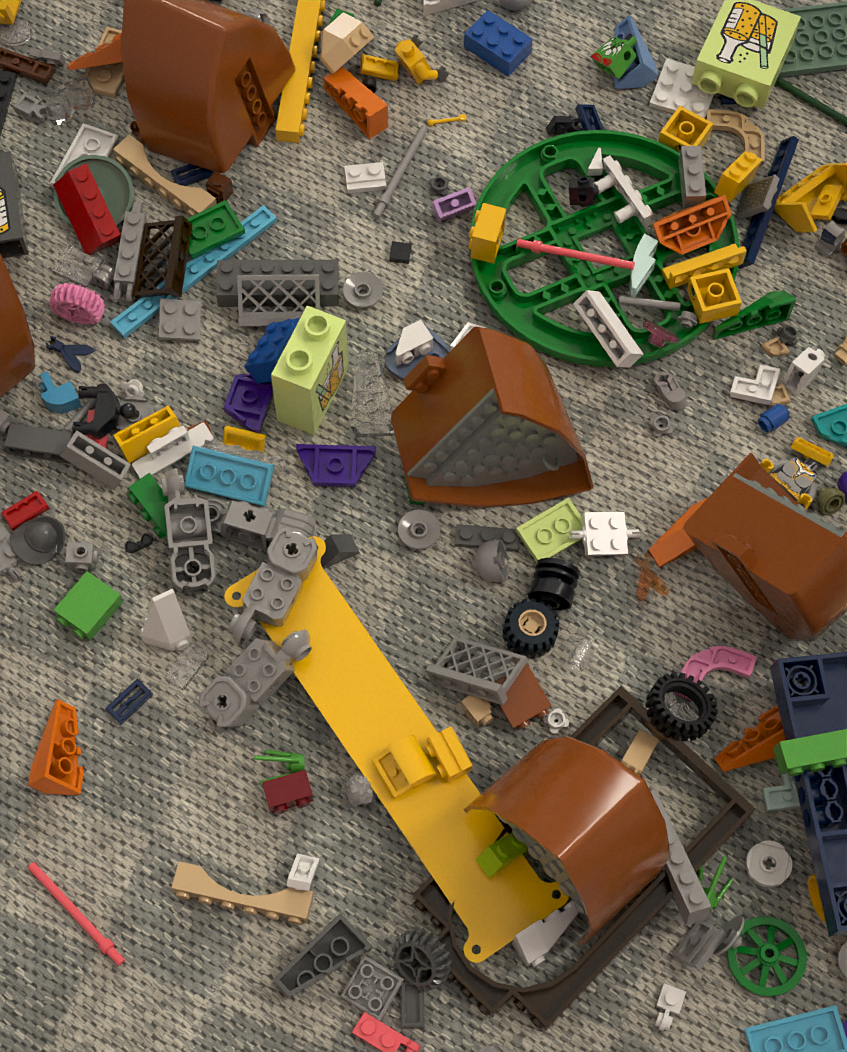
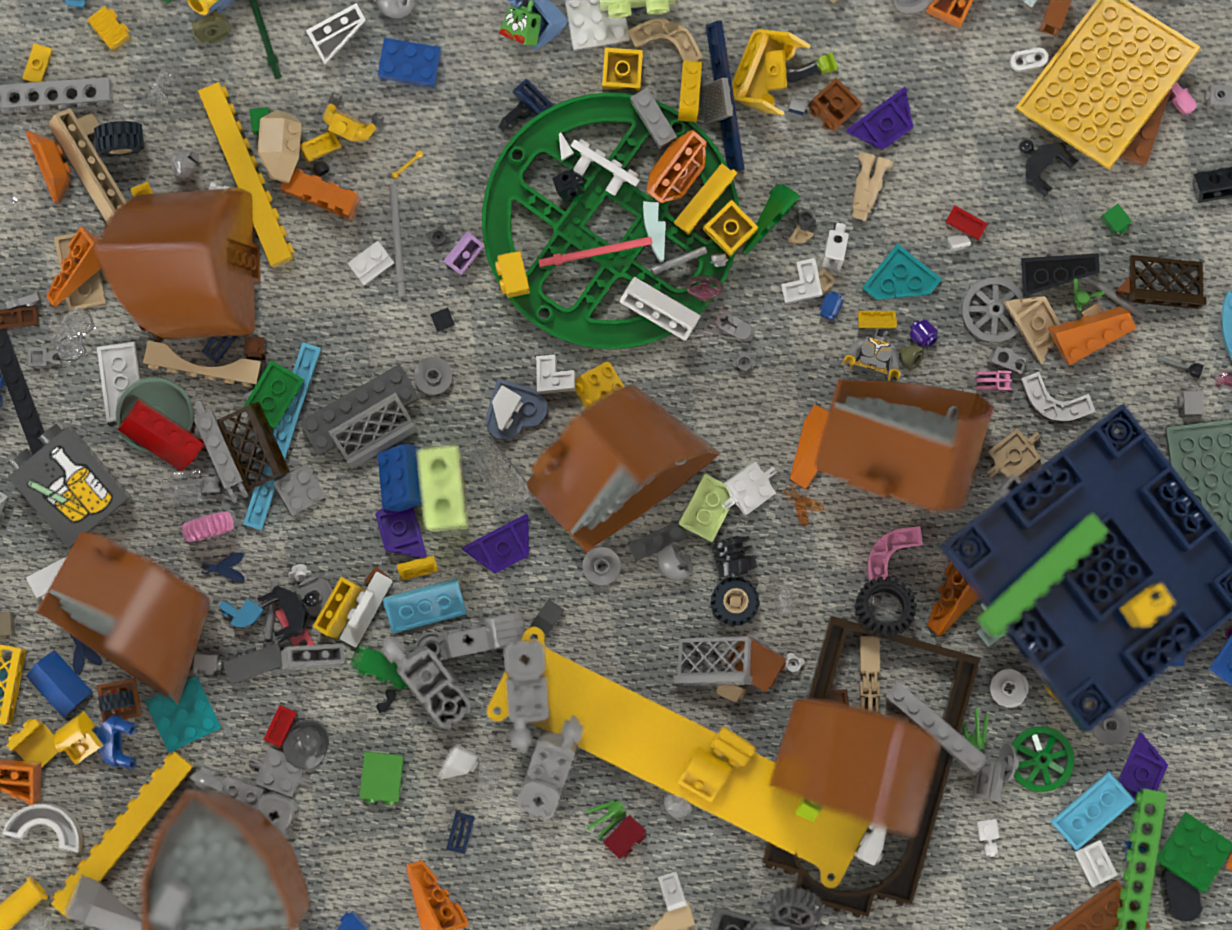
camera: 30 degrees left, 20 degrees up
light grey brick [65,540,99,573] -> none

